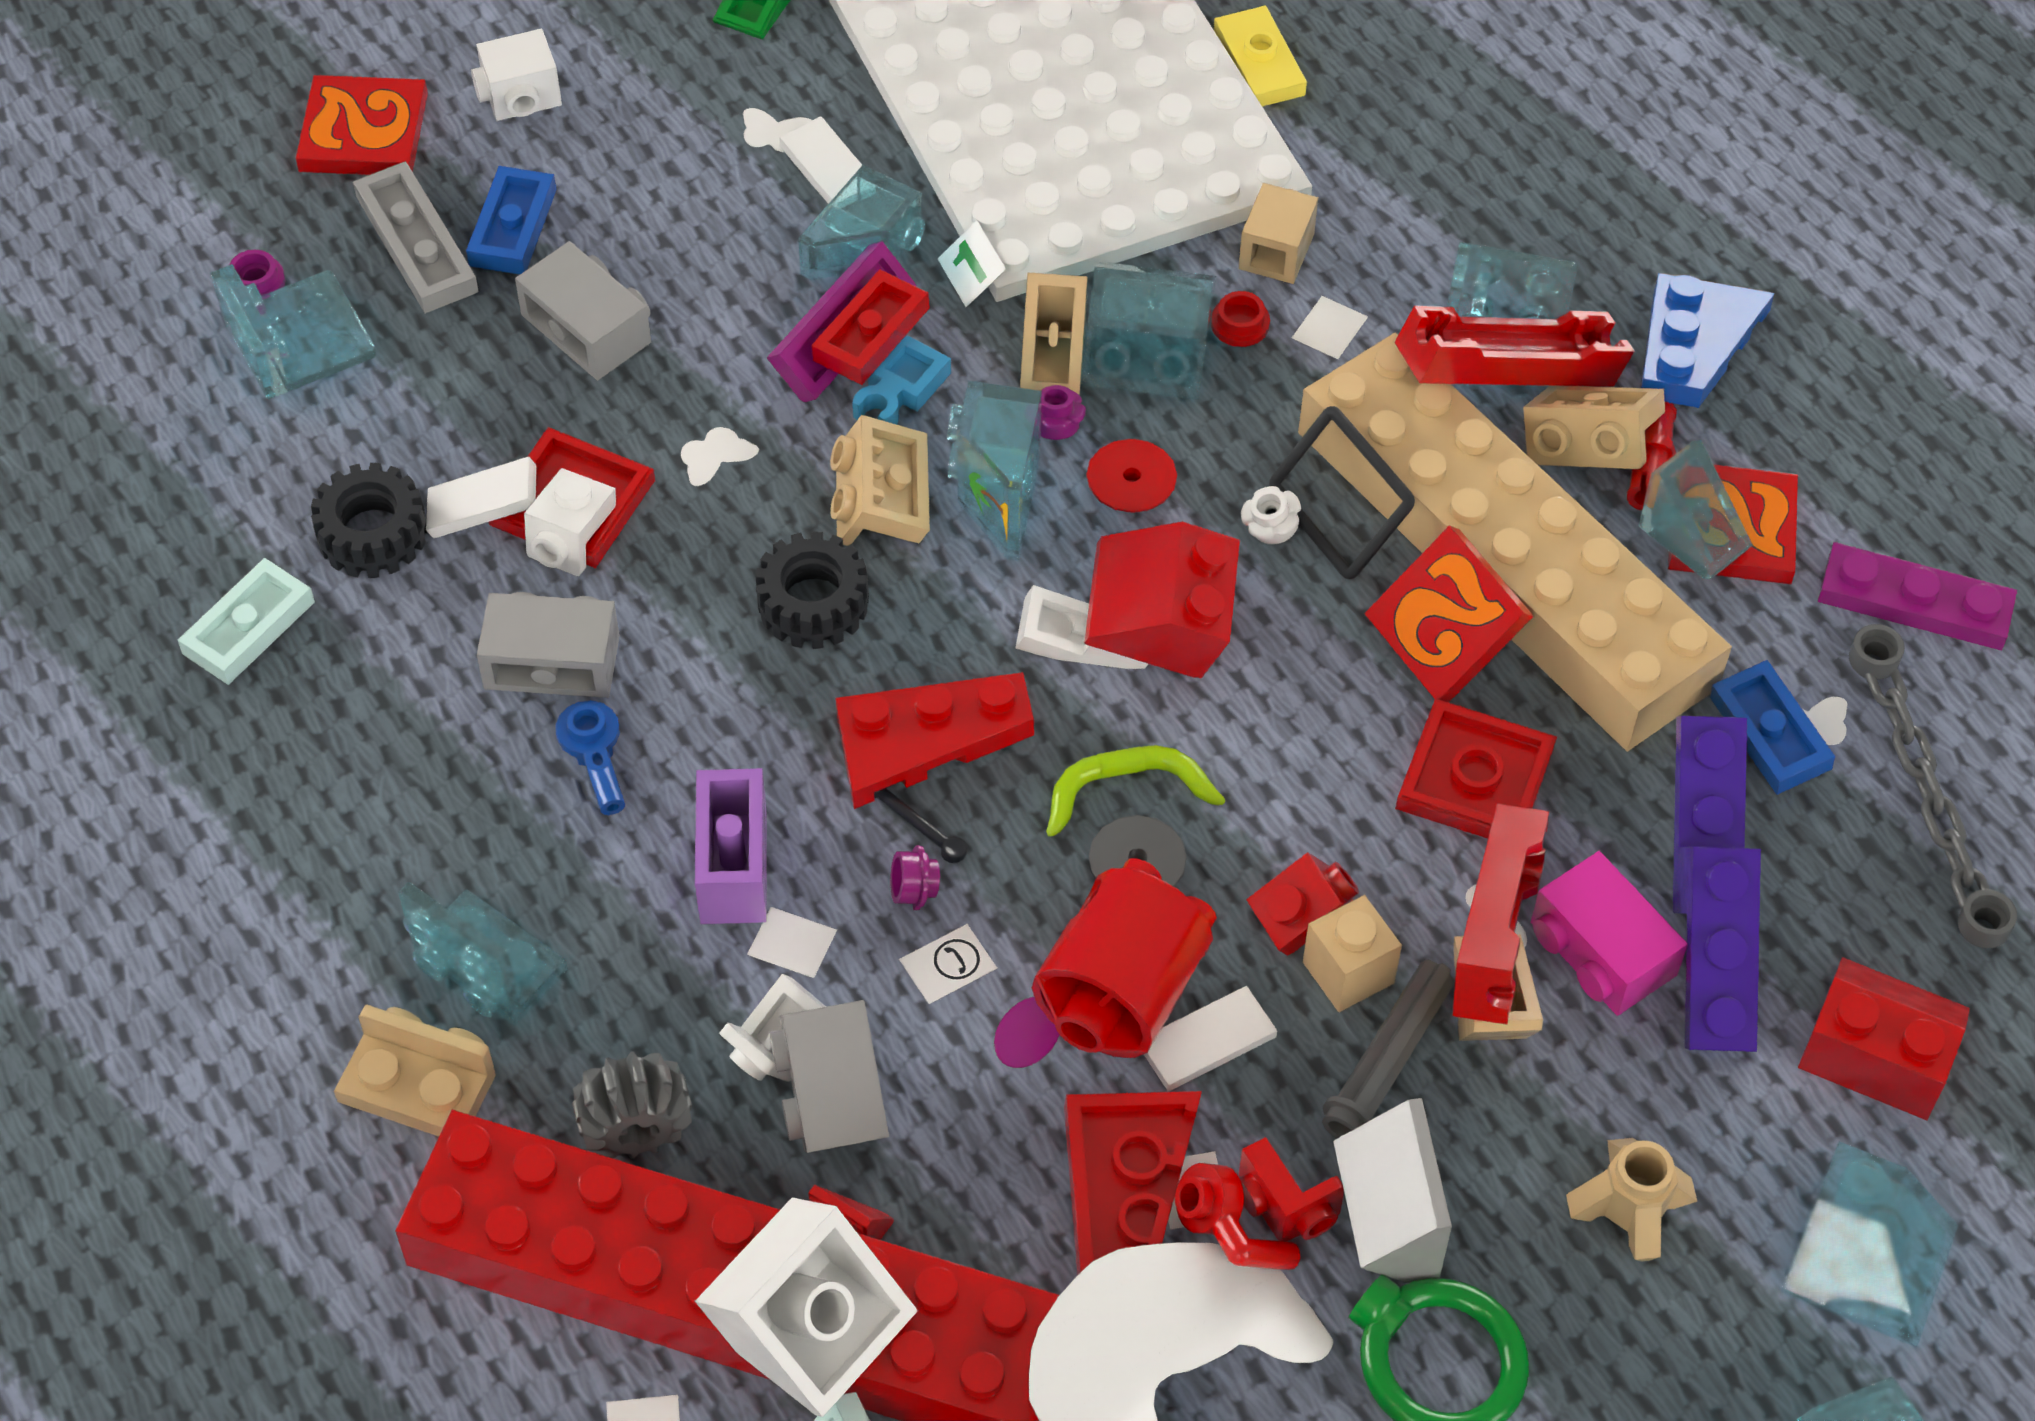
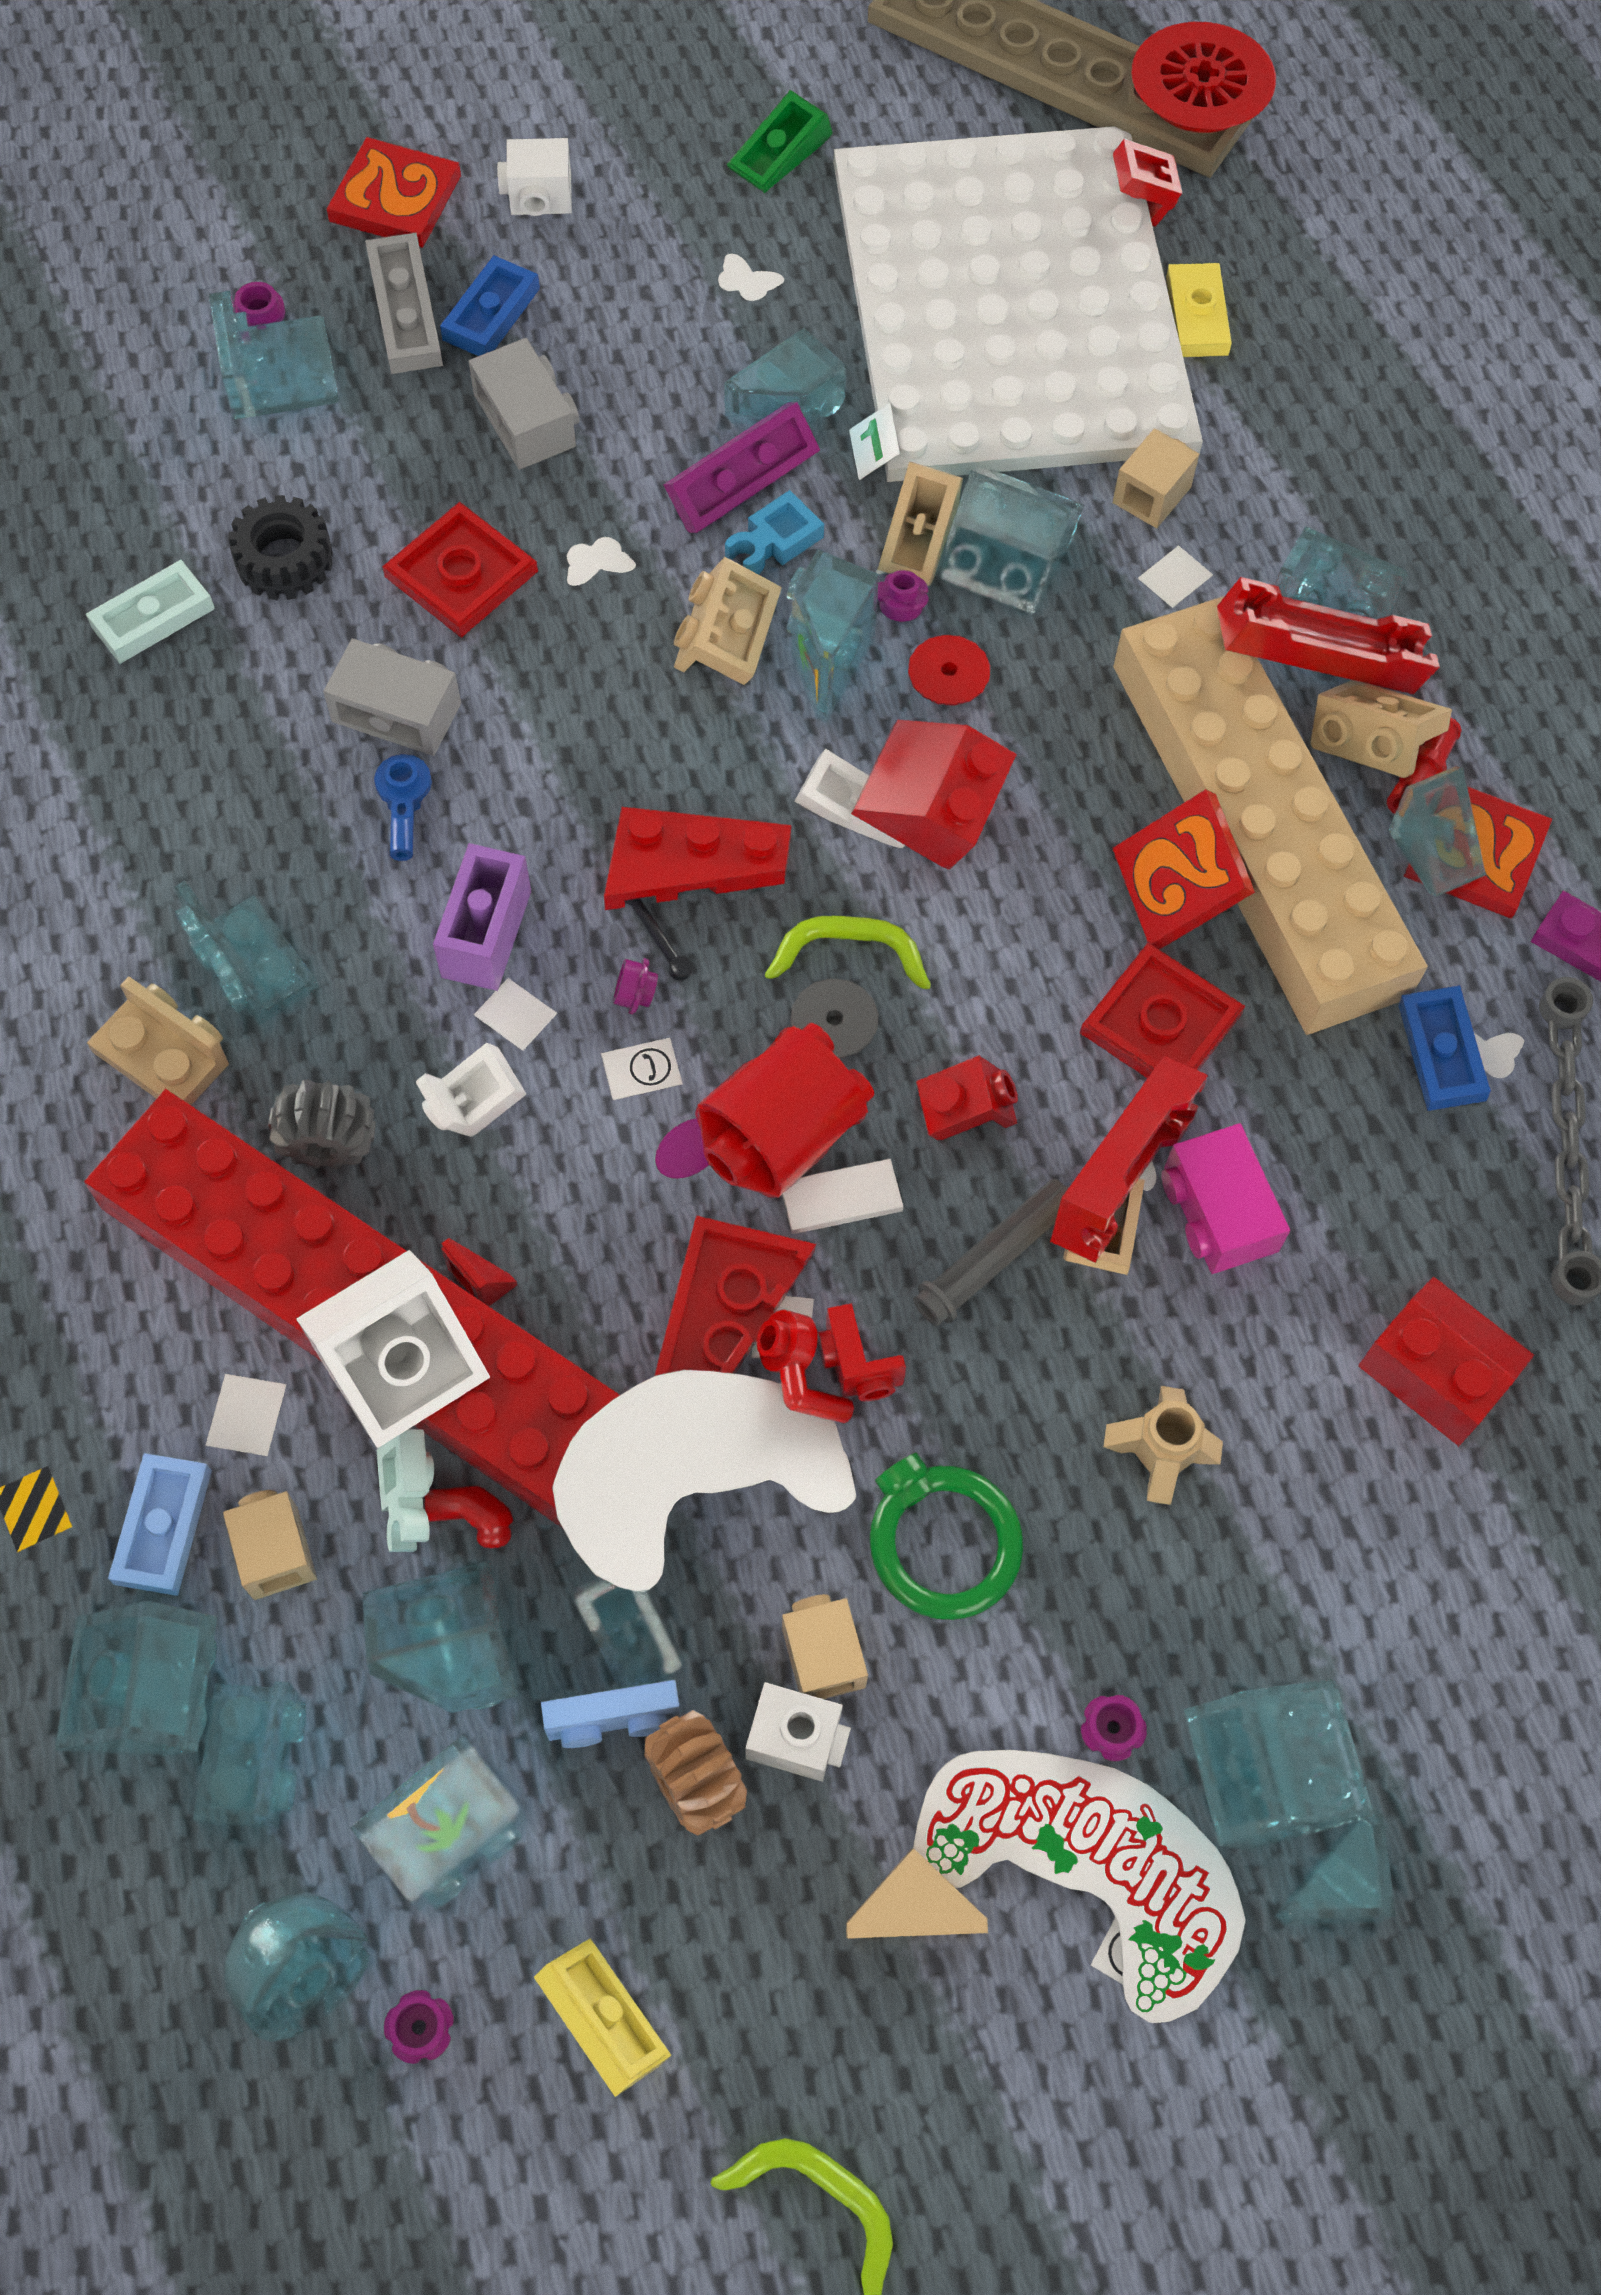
camera: 15 degrees right, 10 degrees up
white piece [426,457,536,538] -> none
white bracket [524,468,616,576] -> none
black tyre [756,531,869,649] -> none
light grey brick [770,1000,889,1153] -> none
white piece [779,116,879,214] -> none
red plate [811,269,930,385] -> none
red plate [1211,291,1270,347] -> none
white plate [1241,486,1301,544] -> none
black piece [1269,406,1415,579] -> none
tan brick [1303,895,1402,1012] -> none
slope [1333,1098,1452,1283] -> none
wing [1640,273,1775,408] -> none
dark purple bracket [1673,716,1761,1052] -> none
clear light blue slope [1781,1141,1958,1347] -> none

